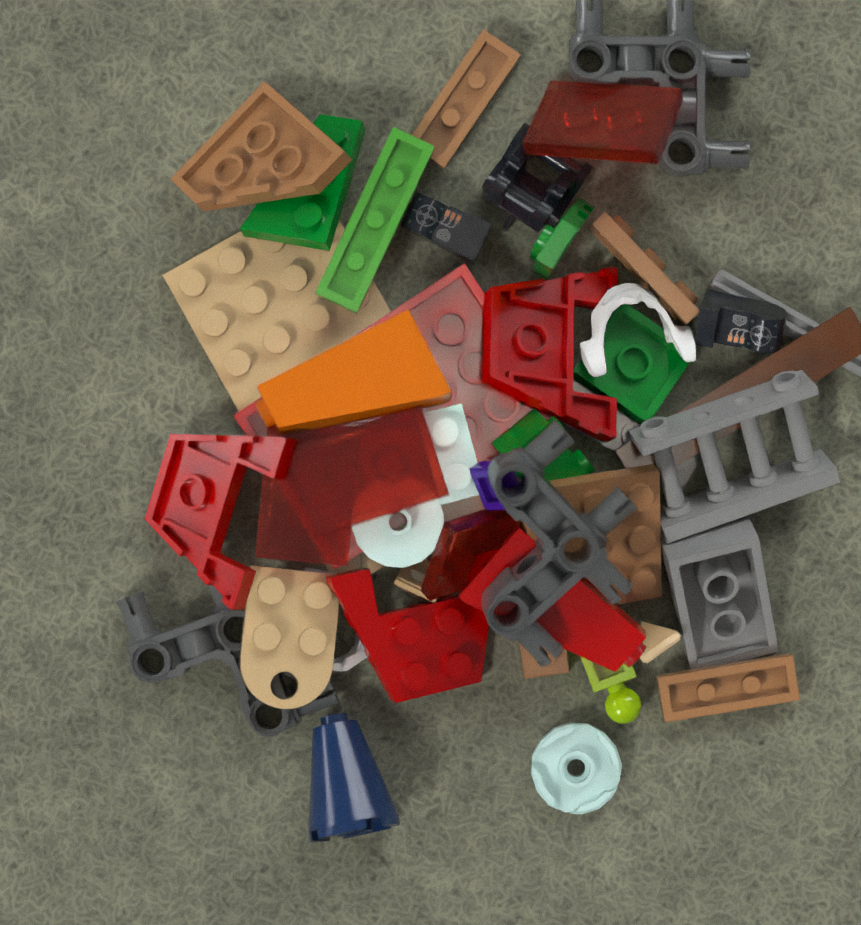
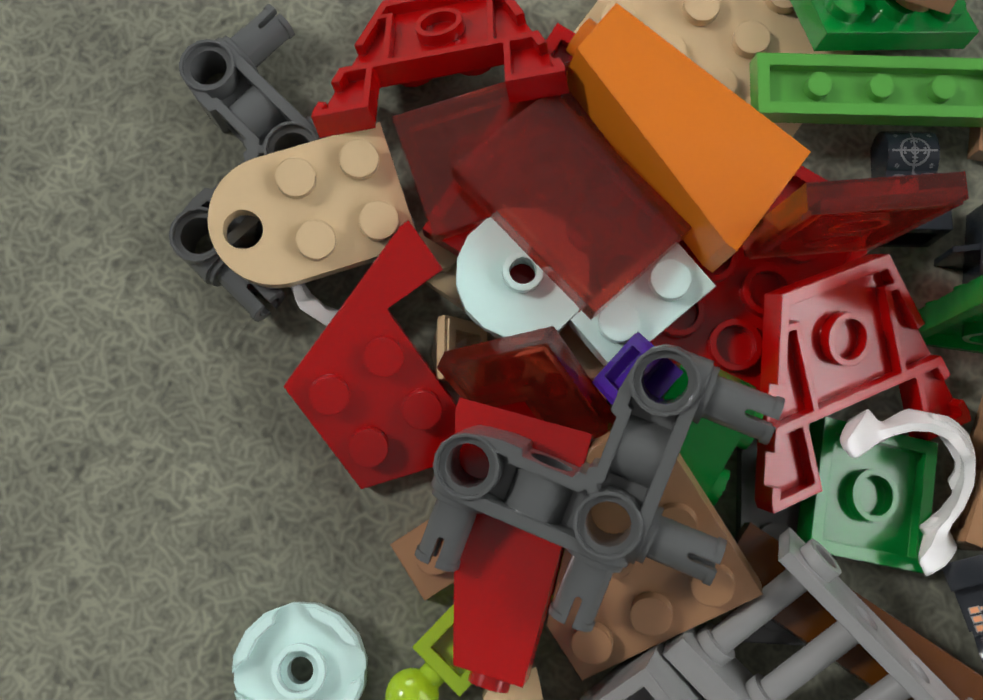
camera: 65 degrees right, 10 degrees down
dark blue cone [308,713,400,843] -> none
none -> clear red tile [743,171,969,259]

